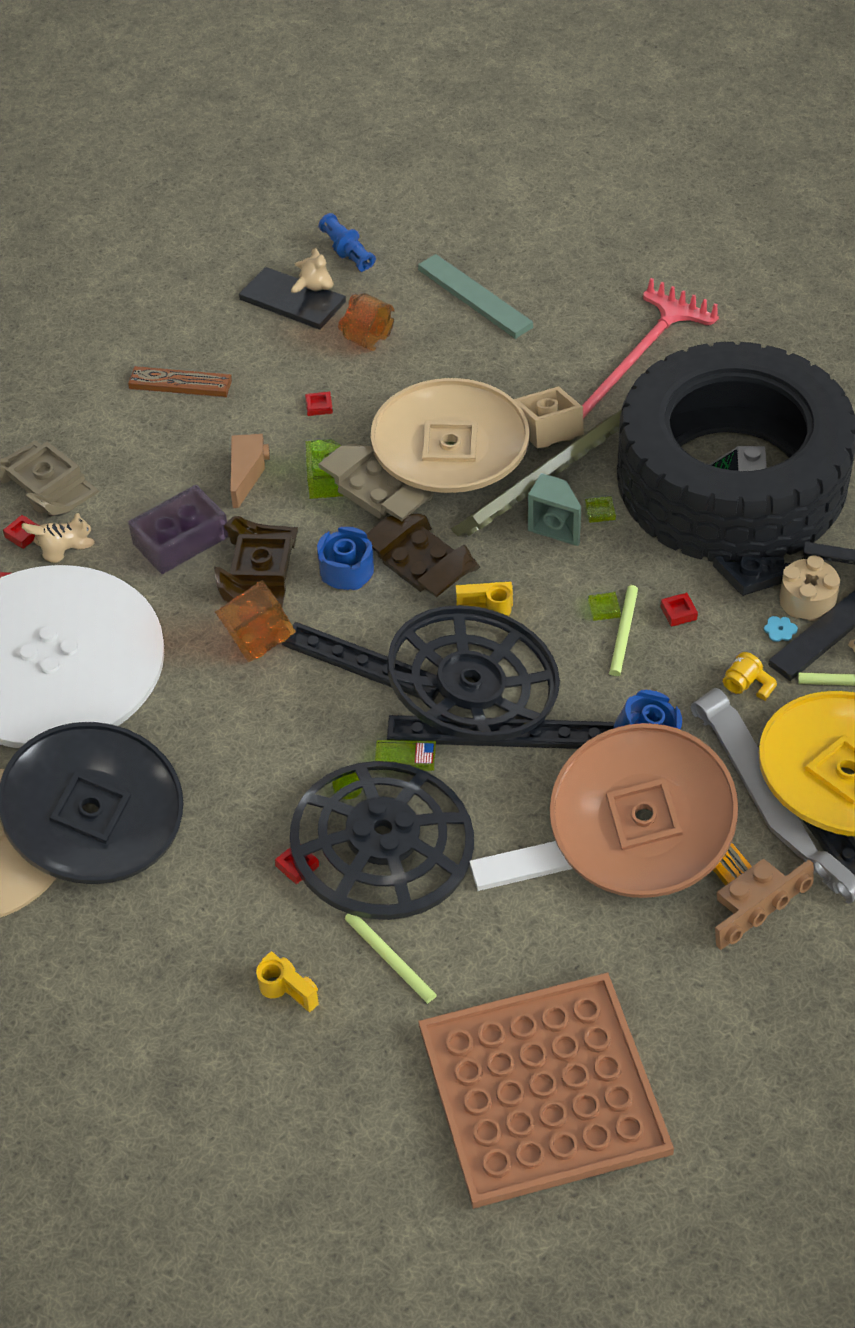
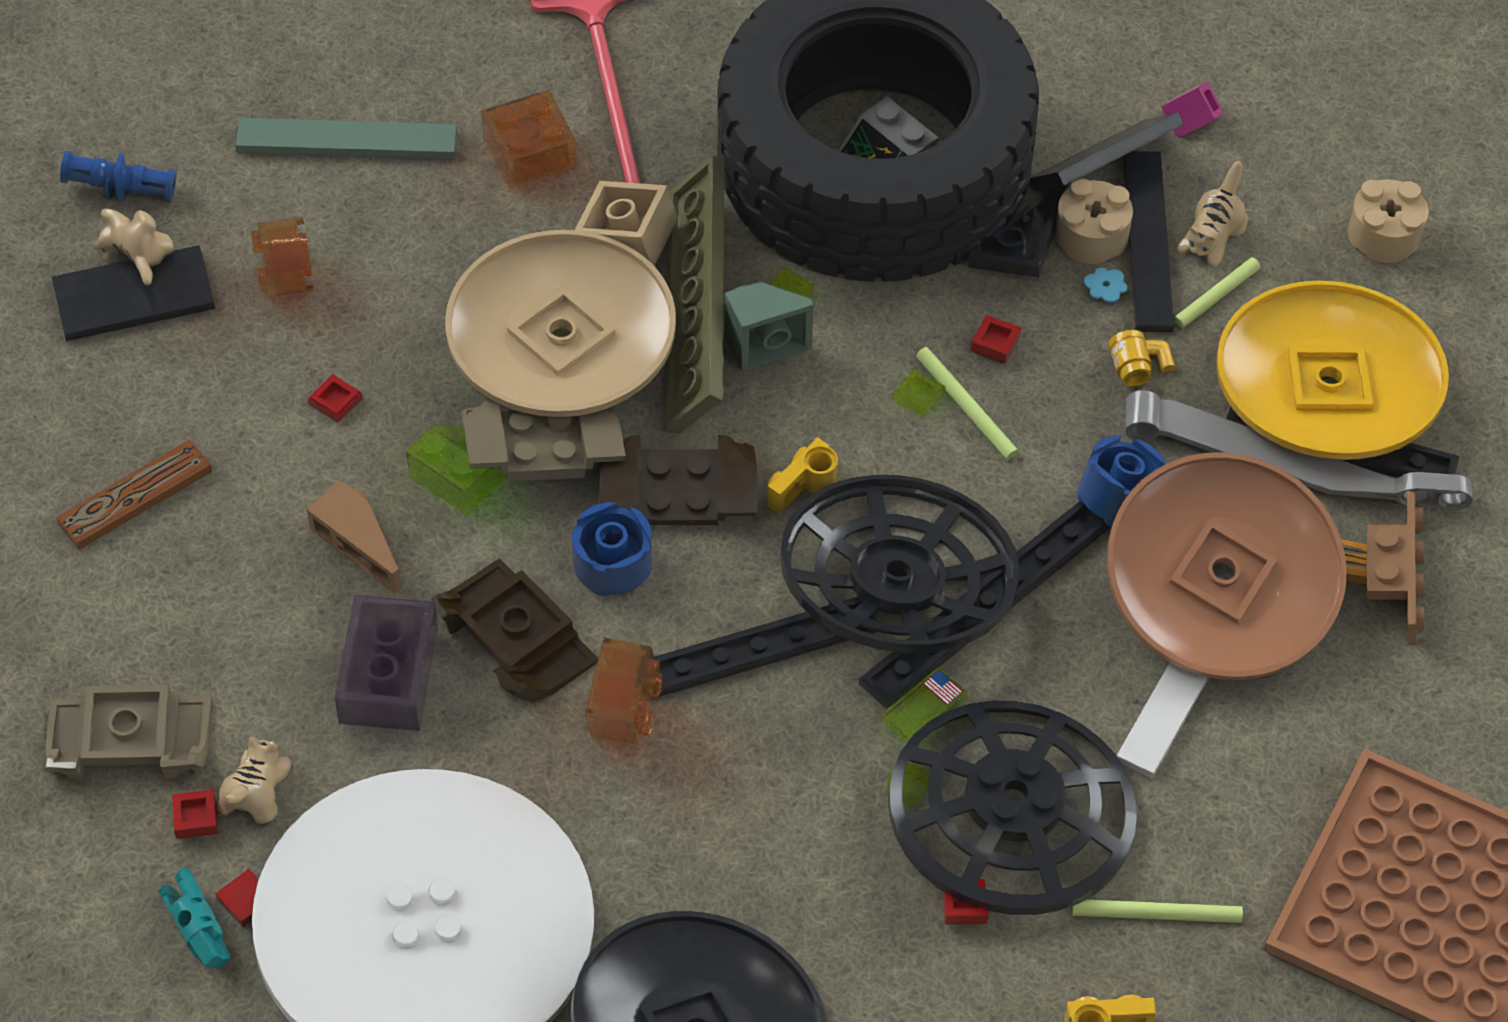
camera: 50 degrees left, 5 degrees up
none -> clear orange brick [481,89,577,189]

